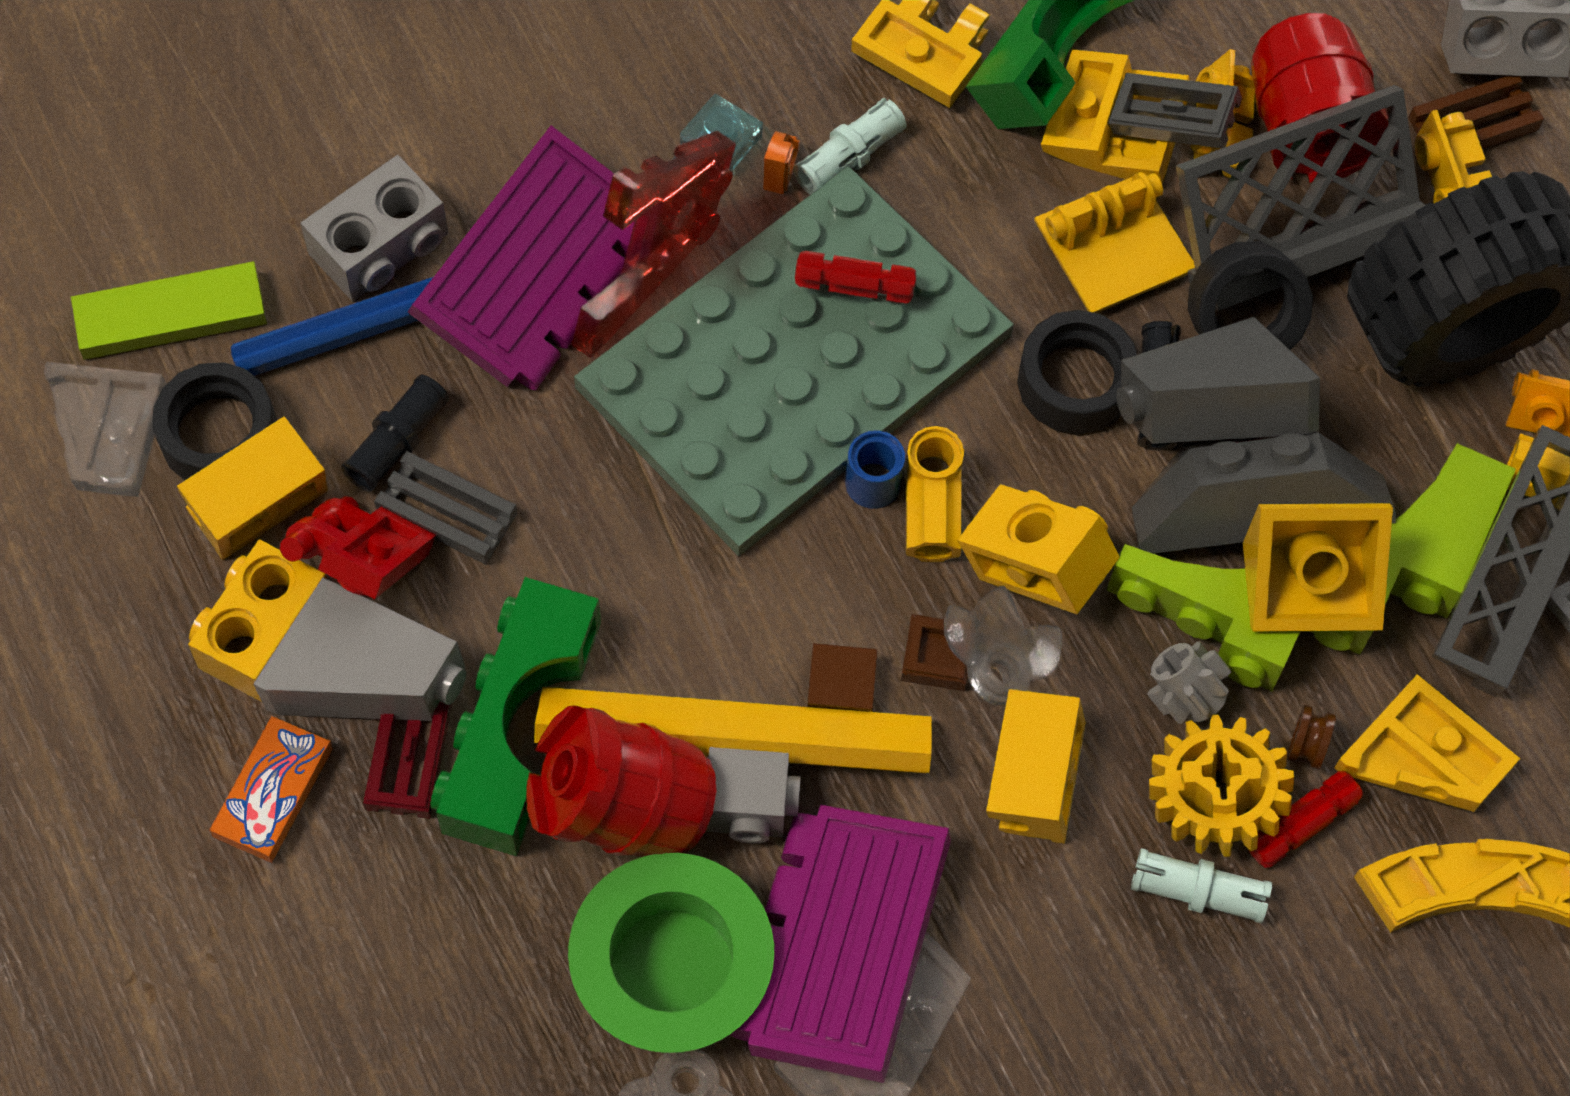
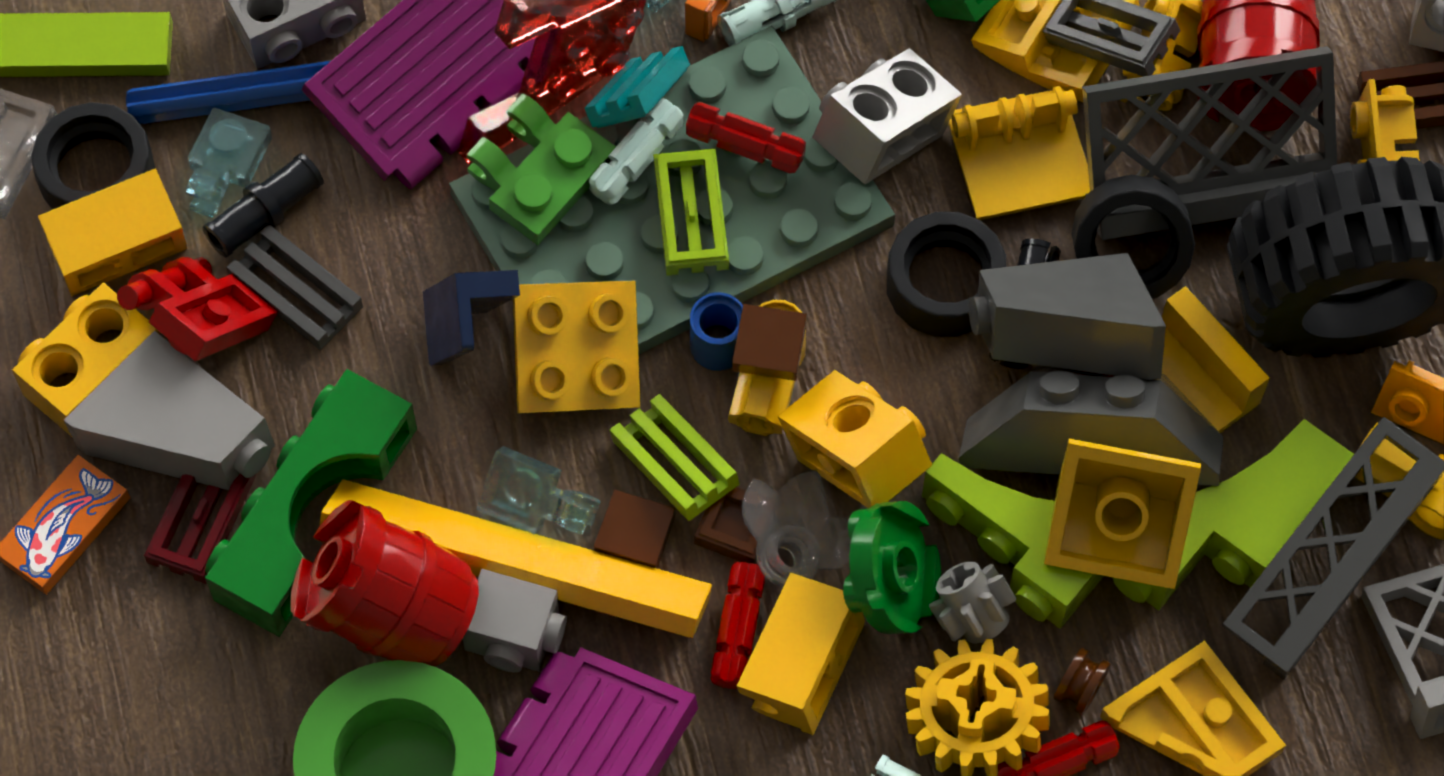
camera: 15 degrees right, 0 degrees up
none -> clear light blue plate [186,107,272,218]
none -> dark blue panel [423,270,520,366]
none -> bright green plate [467,93,616,245]
none -> clear light blue plate [476,446,601,534]
none -> yellow hinge [513,280,640,413]
none -> teal tile [584,46,690,128]
none -> light aqua axle [589,98,684,205]
none -> lime tile [609,394,740,521]
none -> lime tile [653,148,729,276]
none -> red axle [711,562,766,690]
none -> reddish brown tile [732,304,807,381]
none -> light grey brick [812,48,962,184]
none -> green plate [843,501,941,634]
none -> yellow panel [1162,286,1270,433]

